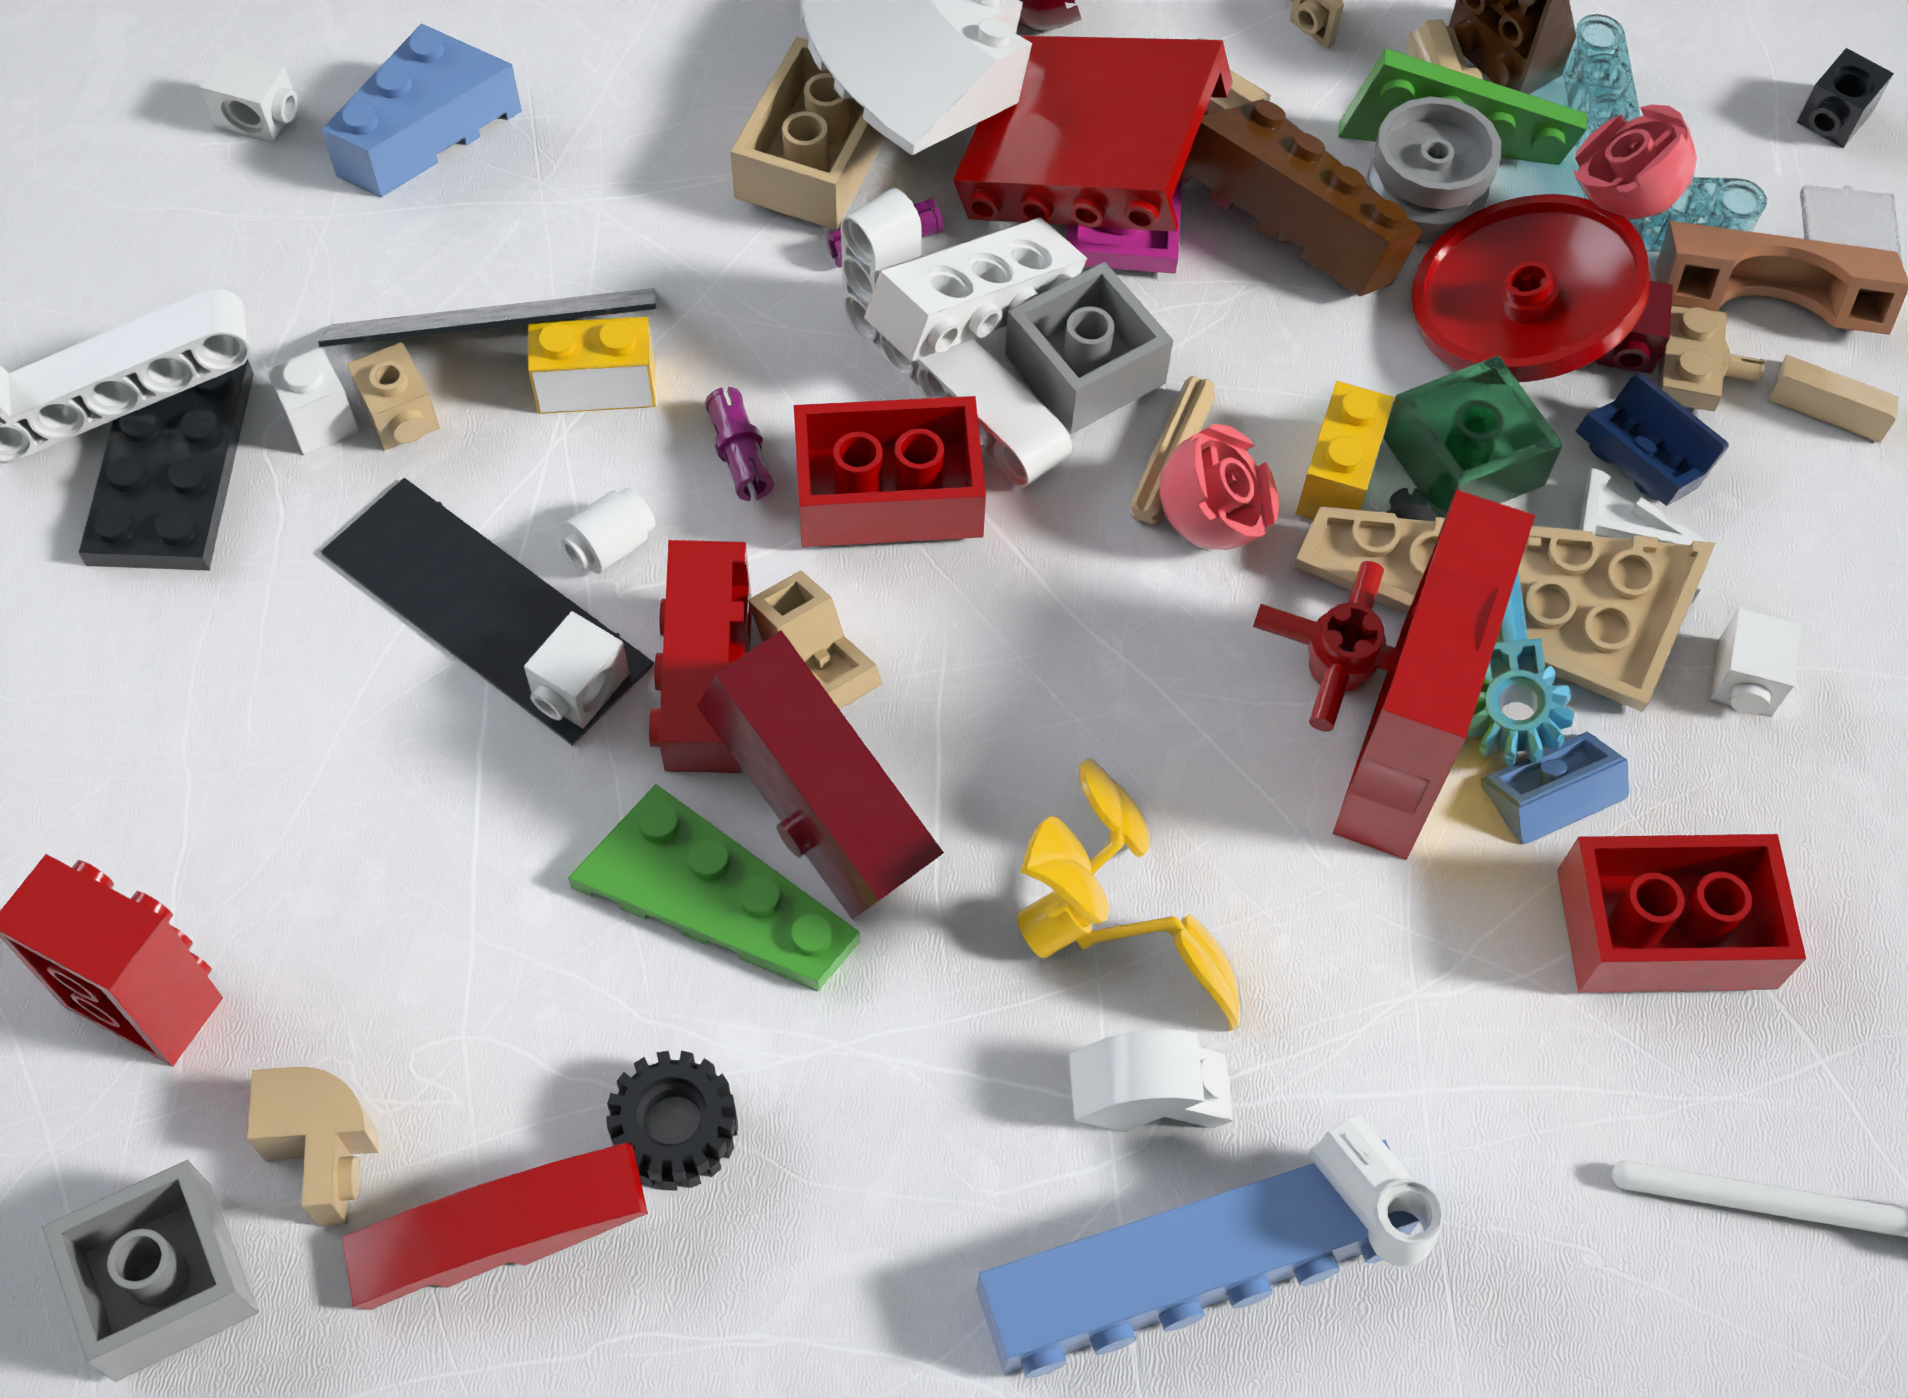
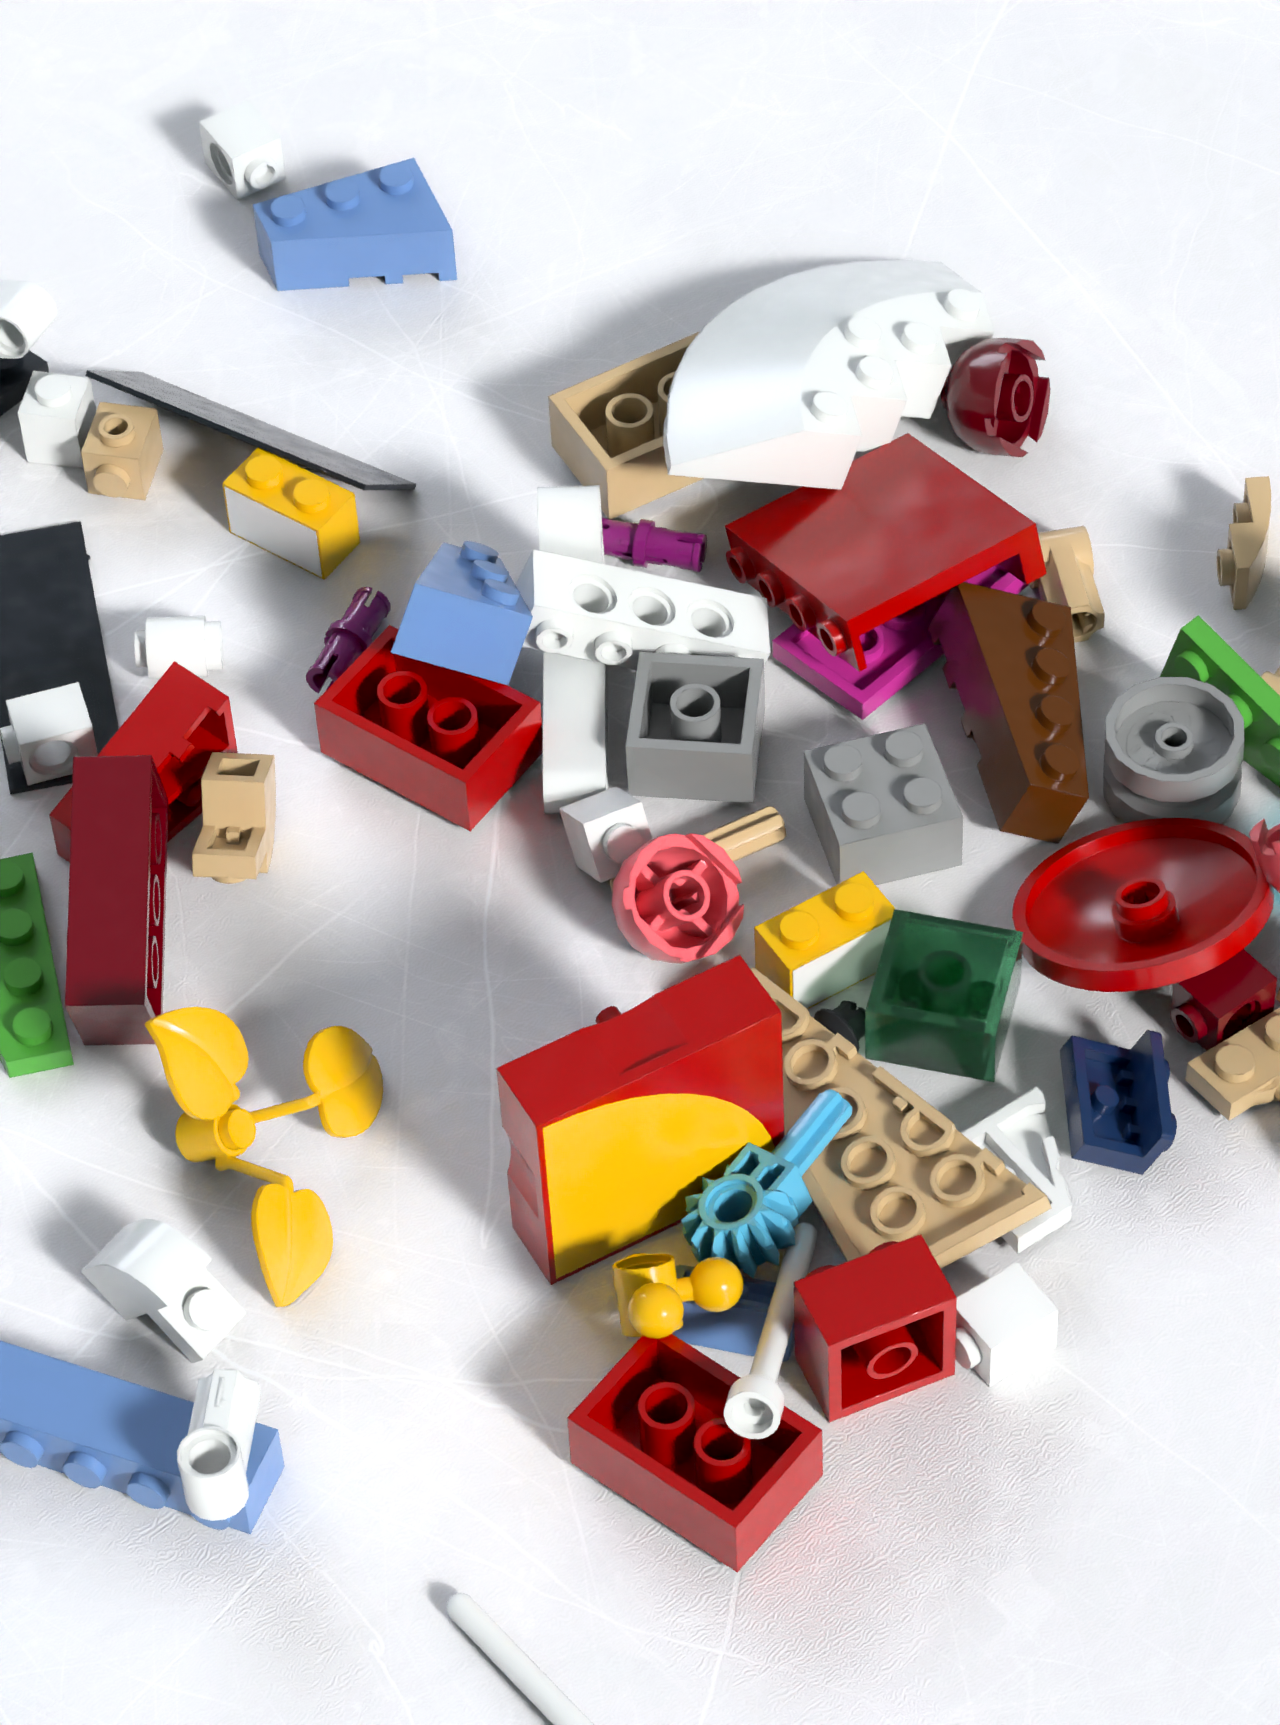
camera: 45 degrees right, 10 degrees down
none -> medium blue wedge [391,541,533,685]
none -> white brick [559,786,652,883]
none -> yellow piece [612,1253,744,1339]
none -> white piece [724,1222,818,1439]
none -> red brick [793,1234,957,1423]
none -> light grey brick [804,723,963,885]

